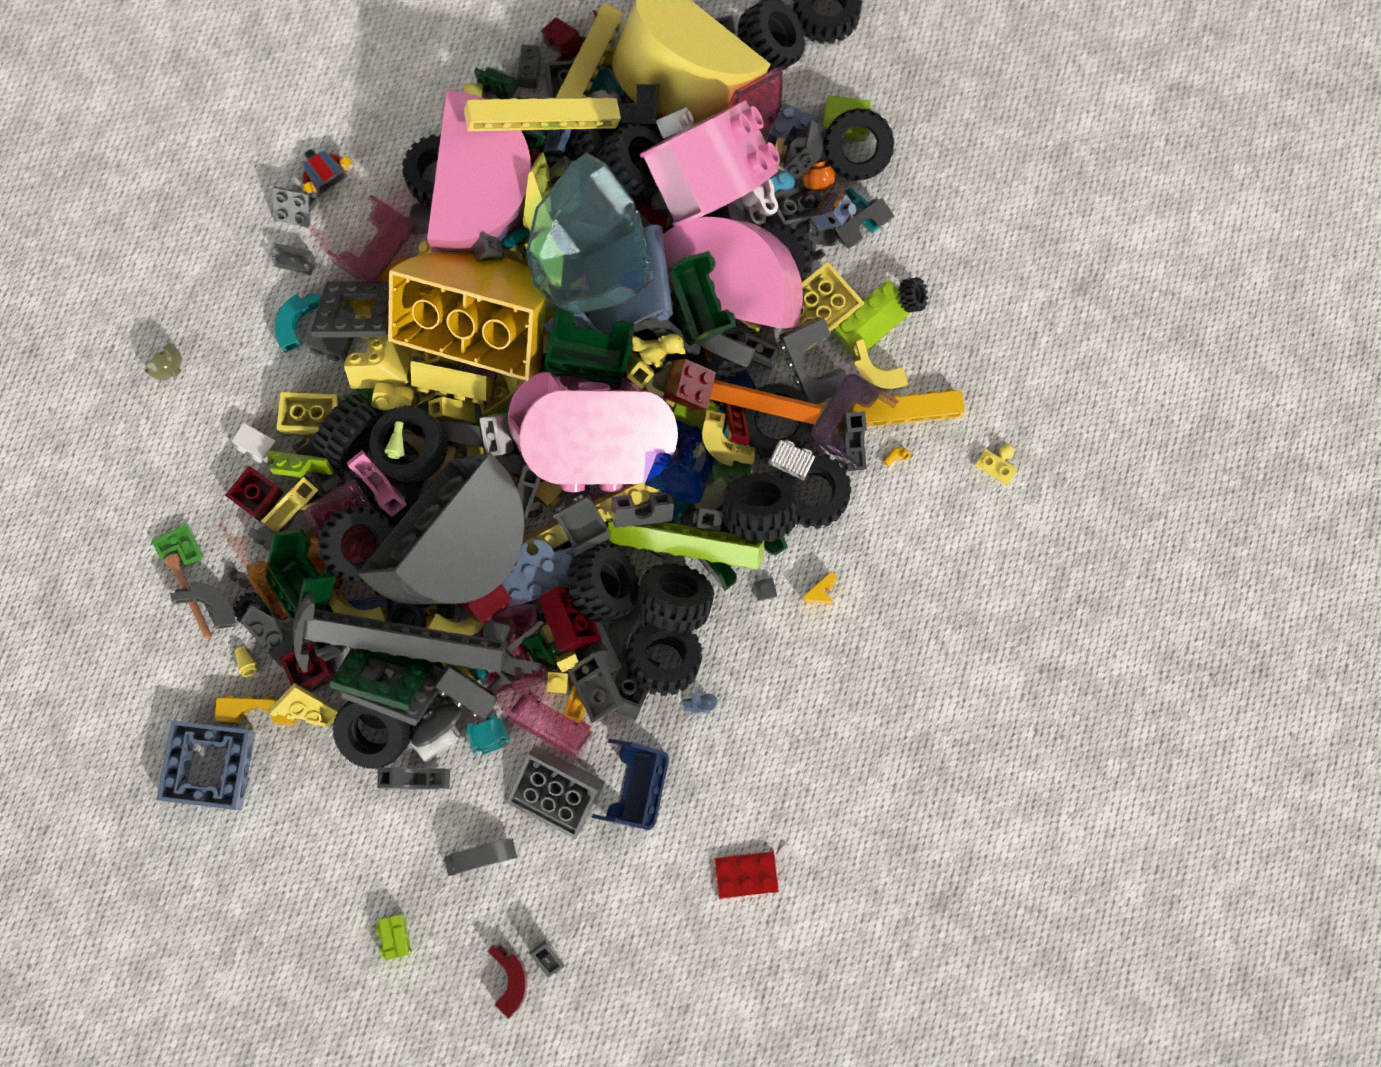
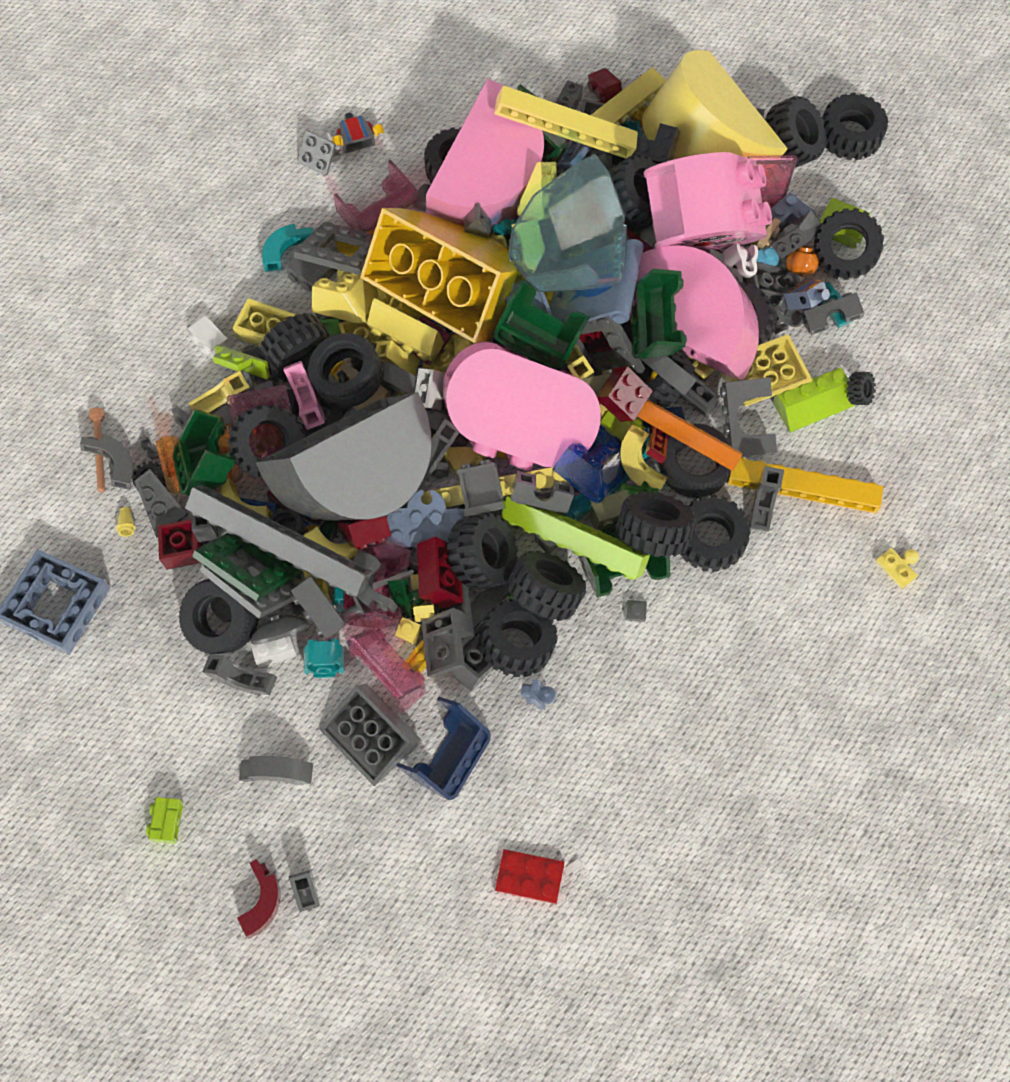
camera: 15 degrees right, 10 degrees down
olive cylinder [144,343,182,380] -> none
bright green plate [152,523,204,567] -> none
yellow arch [214,695,298,726] -> none
dark red brick [225,466,285,522] -> none
light yellow wing [268,683,340,727] -> none
dark grey hinge [272,243,316,275] -> none
dark grey slope [292,593,315,672] -> none
light yellow brick [371,382,413,410] -> none
yellowish green cone [384,422,404,459] -> none
light yellow animal [632,333,685,368] -> none
dark grey brick [692,508,723,531] -> none
white brick [769,440,815,481] -> none
yellow slope [802,571,837,604] -> none
windscreen [811,374,898,469] -> none
light yellow arch [853,338,908,389] -> none
yellow arm [882,448,911,467] -> none

